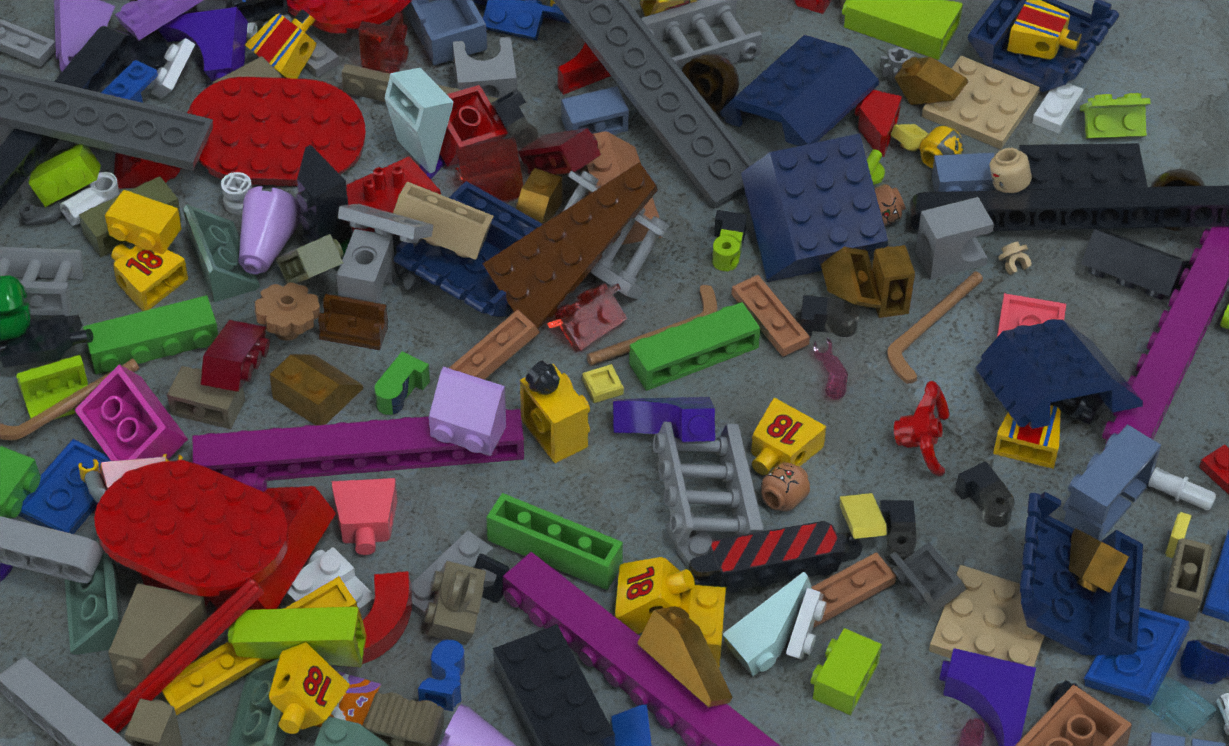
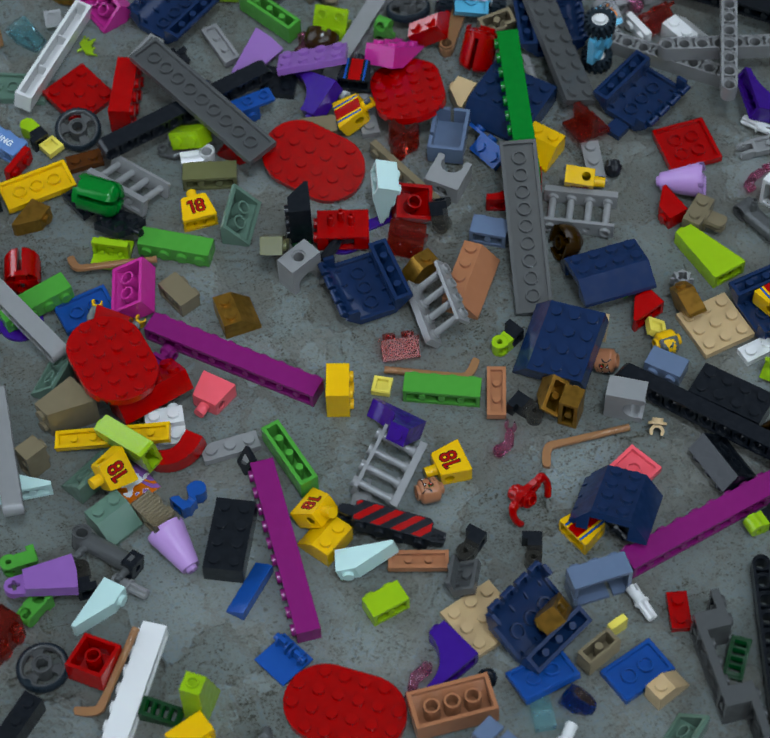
camera: 35 degrees right, 5 degrees up
red axle [102,579,264,733] -> none
yellow brick [105,190,182,254] -> none
white plate [151,38,195,99] -> none
dark red brick [201,320,270,392] -> none
white wheel [221,172,252,215] -> none
lavender cone [238,186,301,275] -> none
medium nougat plant [255,282,320,340] -> none
reddish brown hinge [318,294,388,350] -> none
light grey plate [338,204,433,243] -> none
bright green leg [375,351,430,415] -> none
tan brick [393,182,494,260] -> none
dark tan brick [424,561,486,645] -> none
lavender slope [429,367,506,456] -> none
nougat plate [449,310,540,380] -> none
reddish brown wing [483,162,658,340] -> none
dark red brick [518,128,601,175] -> none
black plate [525,360,560,395] -> none
pearl gold slope [637,606,733,707] -> none
white plate [786,588,827,660] -> none
light yellow tile [840,493,887,539] -> none
lime plate [867,149,885,185] -> none
tan head [989,148,1032,193] -> none

